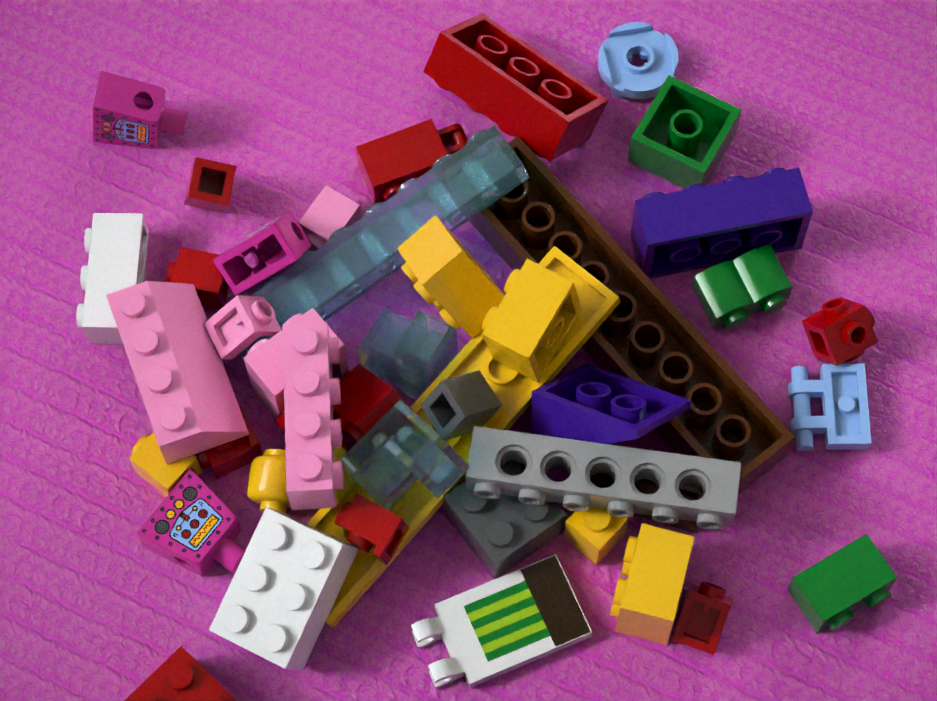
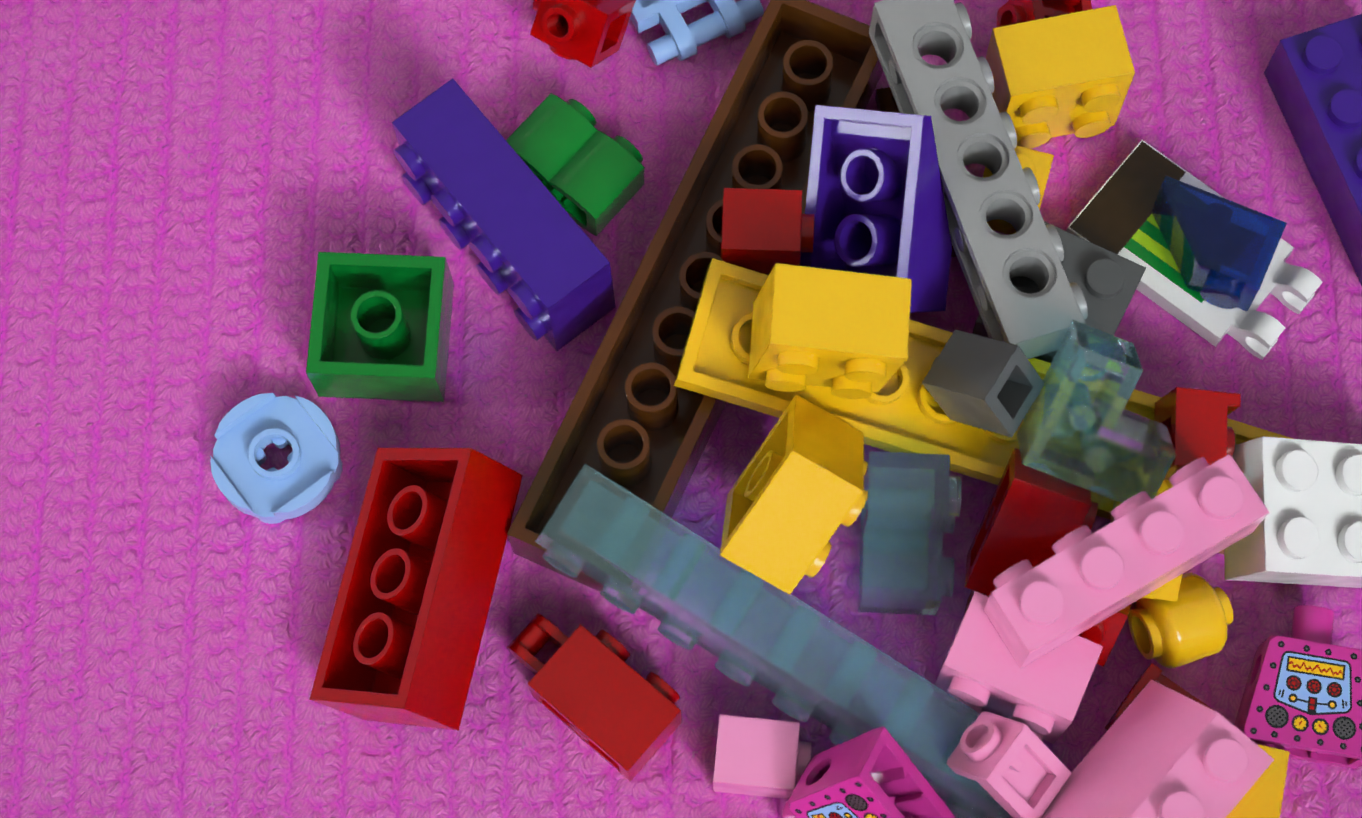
camera: 115 degrees left, 5 degrees up
none -> red brick [721,188,814,274]
none -> clear blue slope [1151,176,1287,311]

